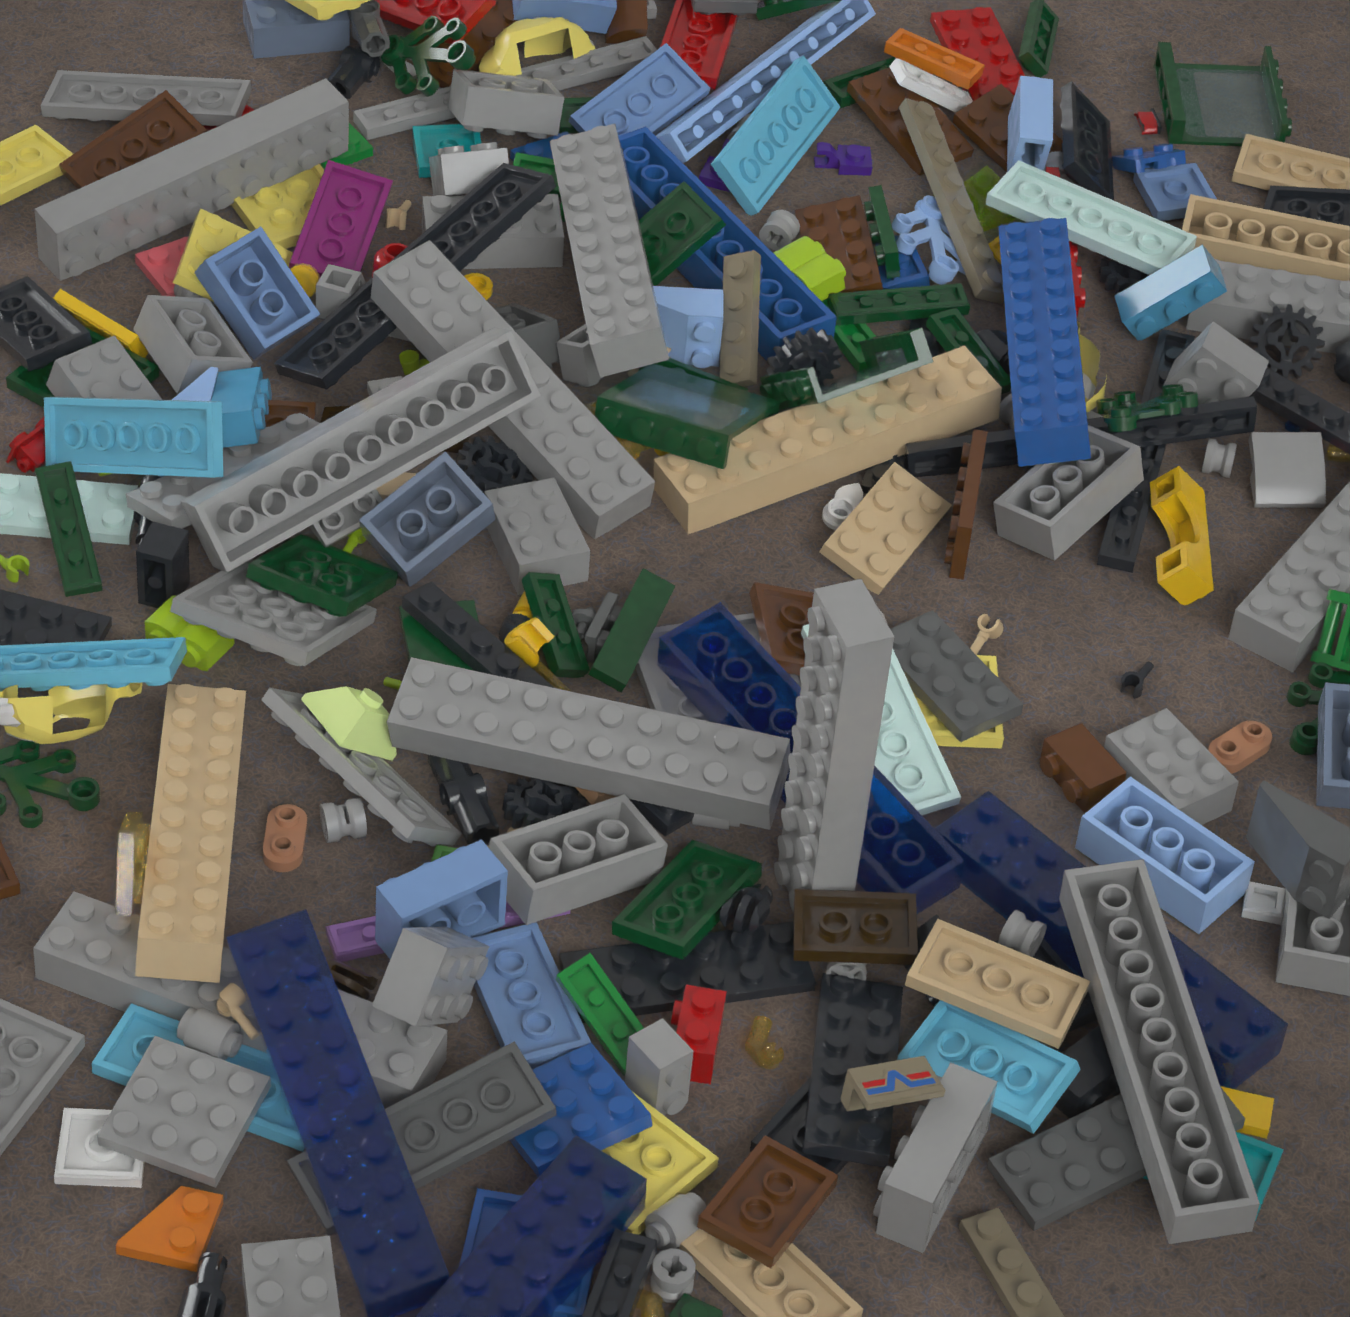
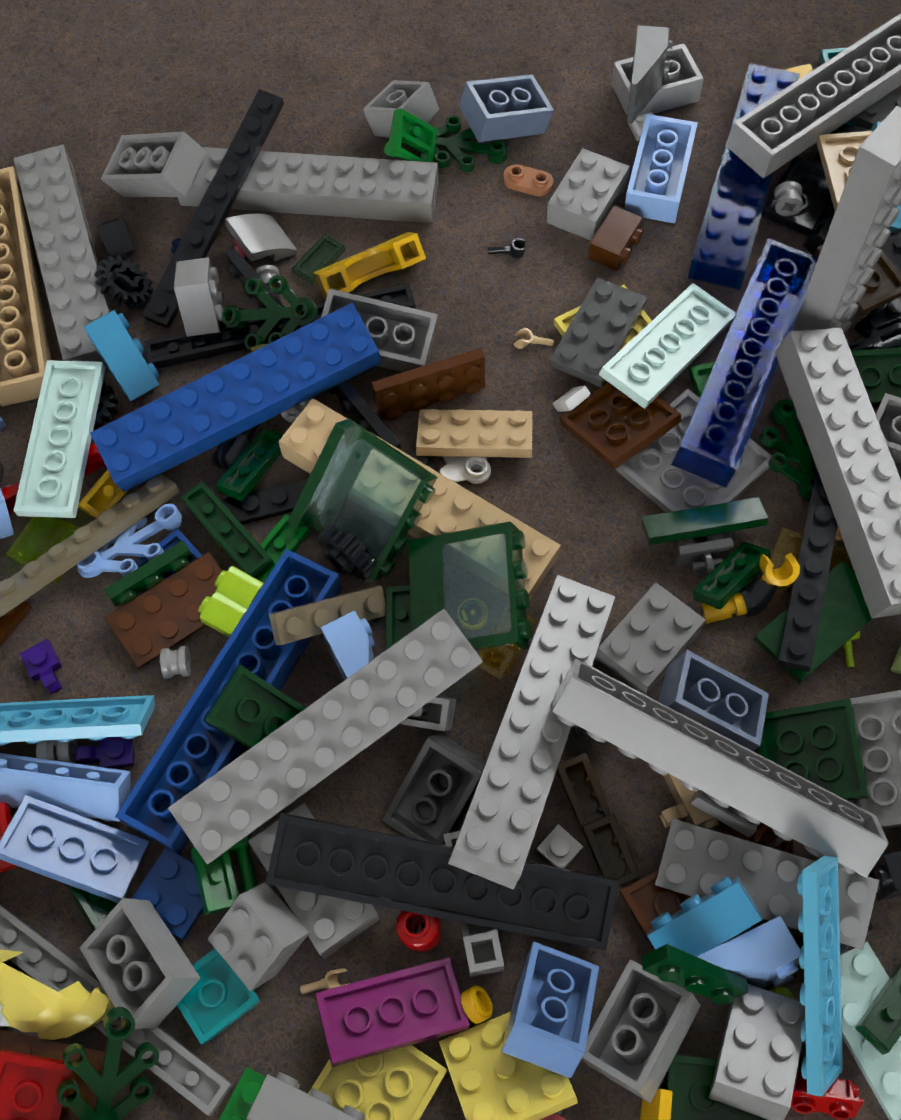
camera: 110 degrees left, 20 degrees up
none -> clear green tile [291,234,346,285]
none -> dark green plate [642,944,748,1005]

